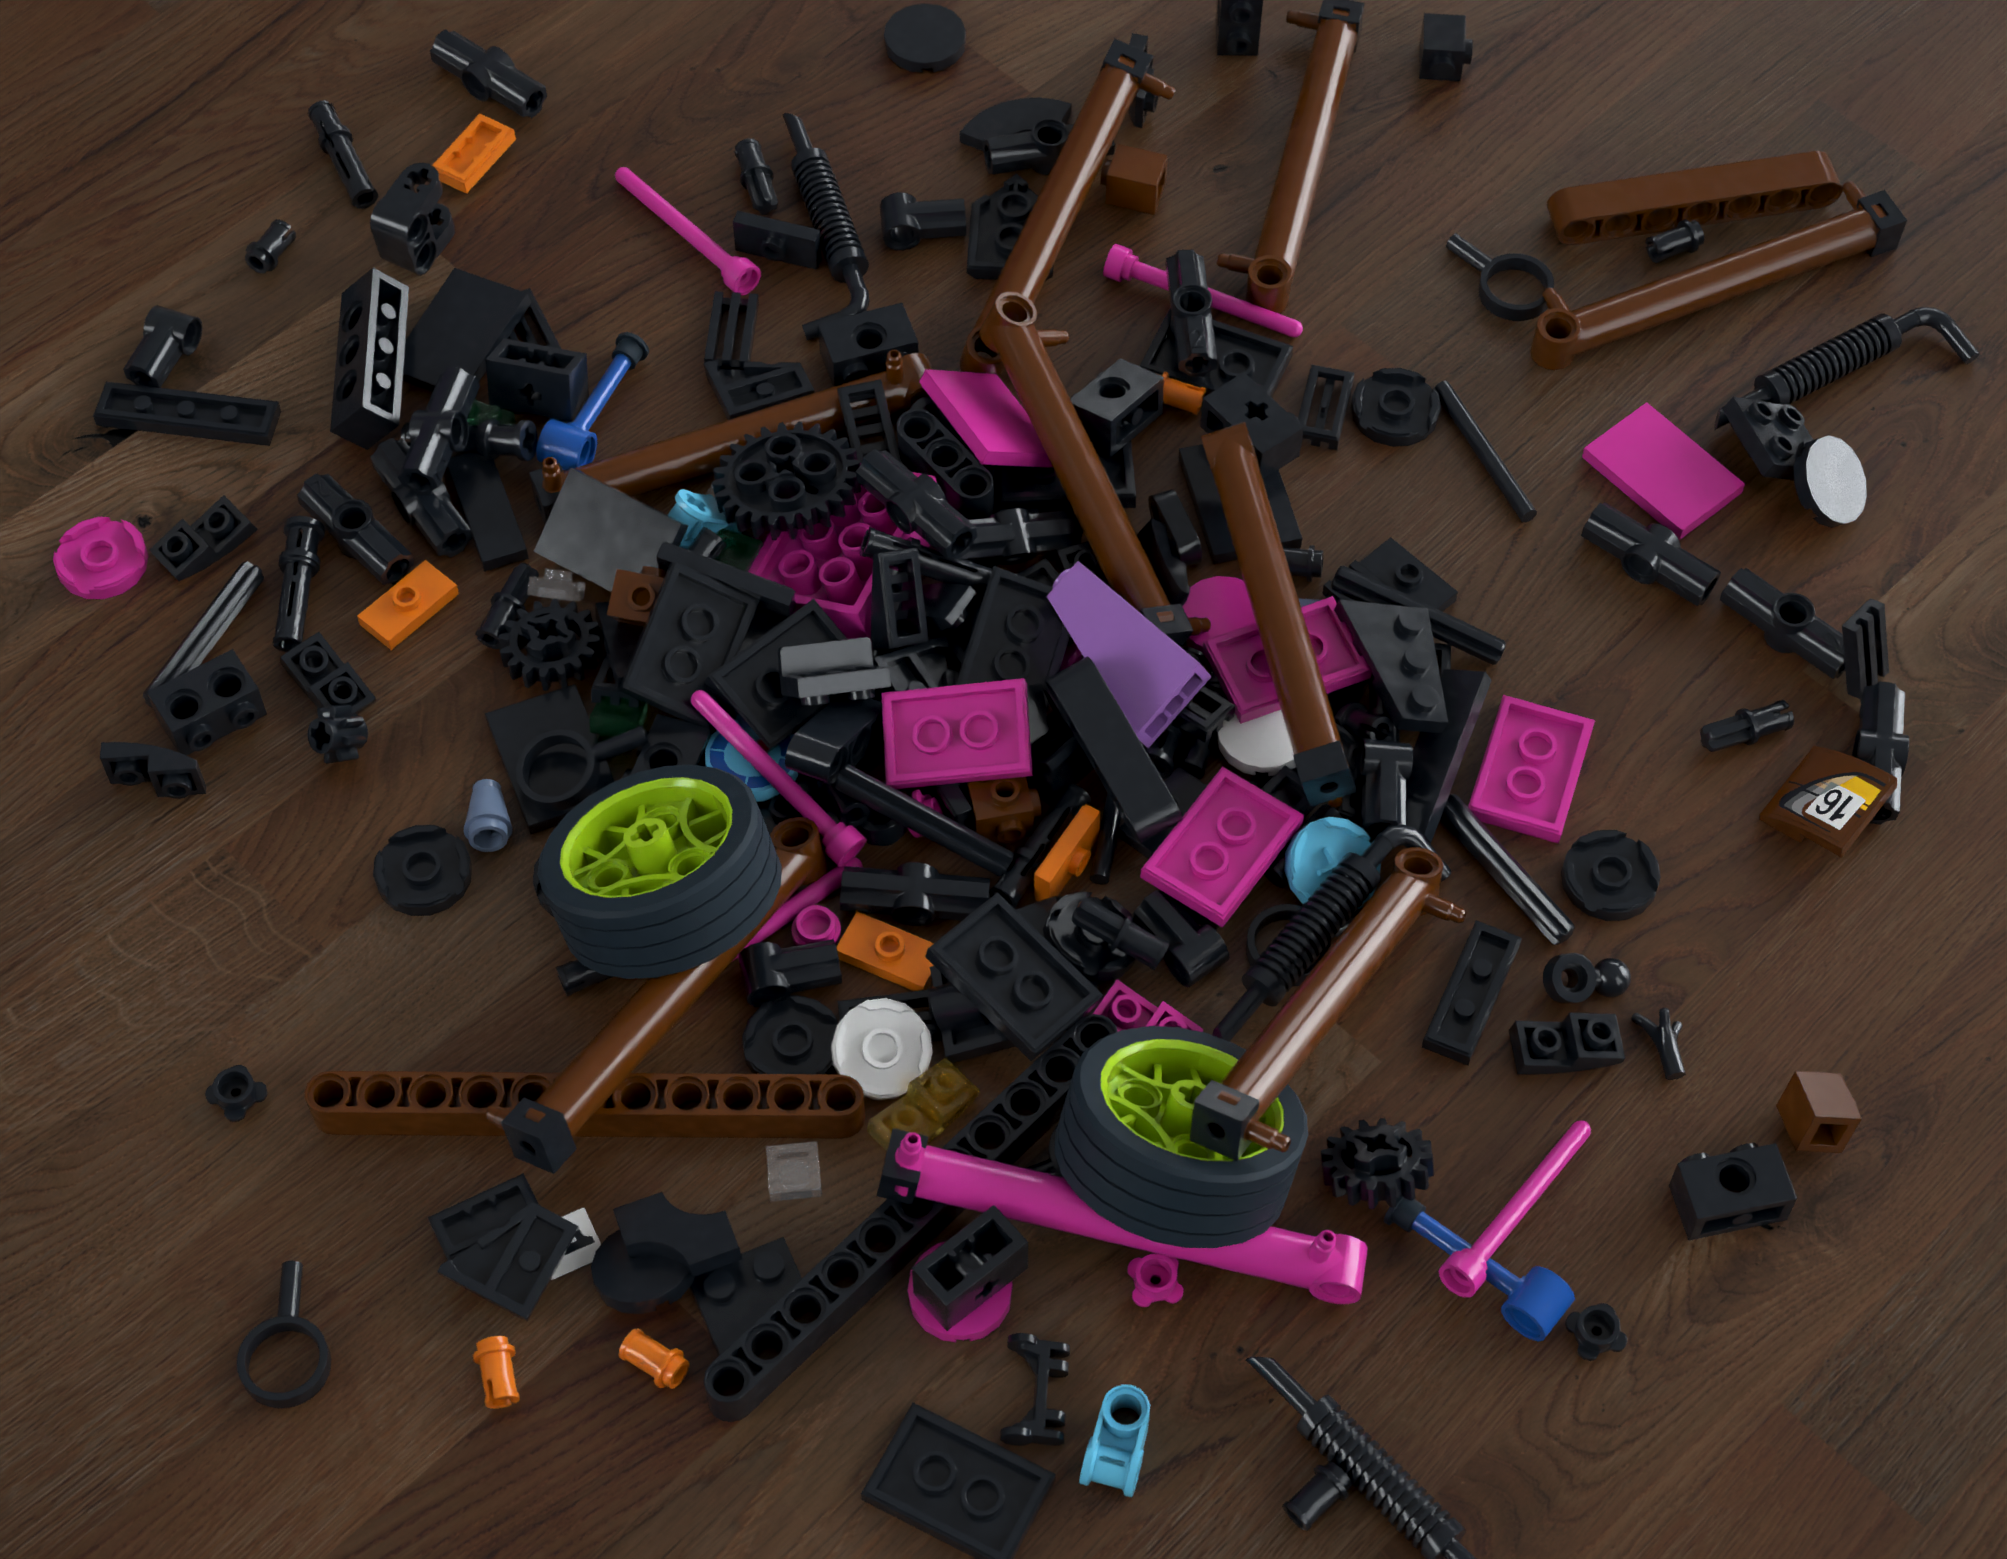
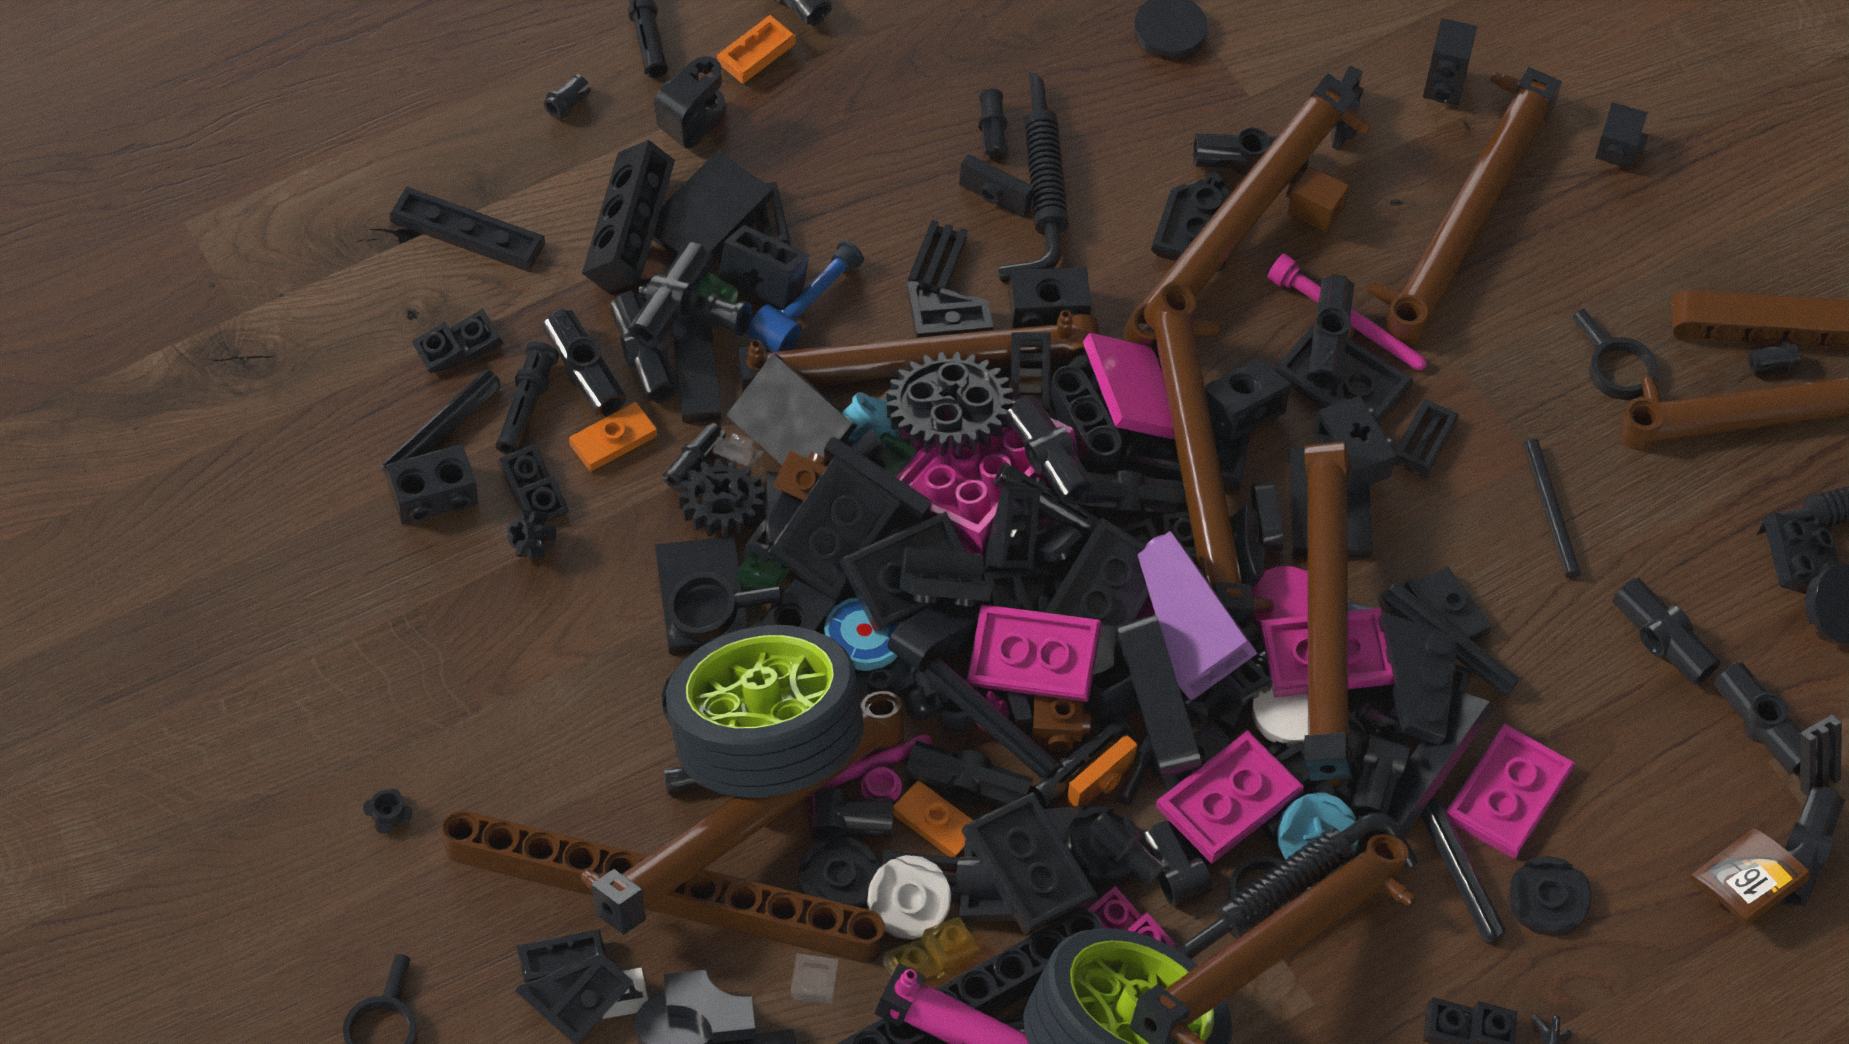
camera: 10 degrees right, 0 degrees up
dark pink tile [53,517,149,599] -> none
black slope [100,742,206,799] -> none
black piece [123,305,203,388] -> none
black tile [373,825,472,916] -> none
sand blue cone [463,779,512,852] -> none
dark pink piece [615,167,761,296] -> none
dark pink piece [691,690,867,867] -> none
black piece [880,192,966,251] -> none
black tile [960,98,1072,151] -> none
orange pin [1156,371,1206,415] -> none
black pin [1283,545,1324,582] -> none
black tile [1351,368,1441,447] -> none
black tile [1422,920,1522,1066] -> none
black plate [1543,953,1631,1004] -> none
dark pink tile [1582,402,1745,540] -> none
black axle [1700,700,1794,752] -> none

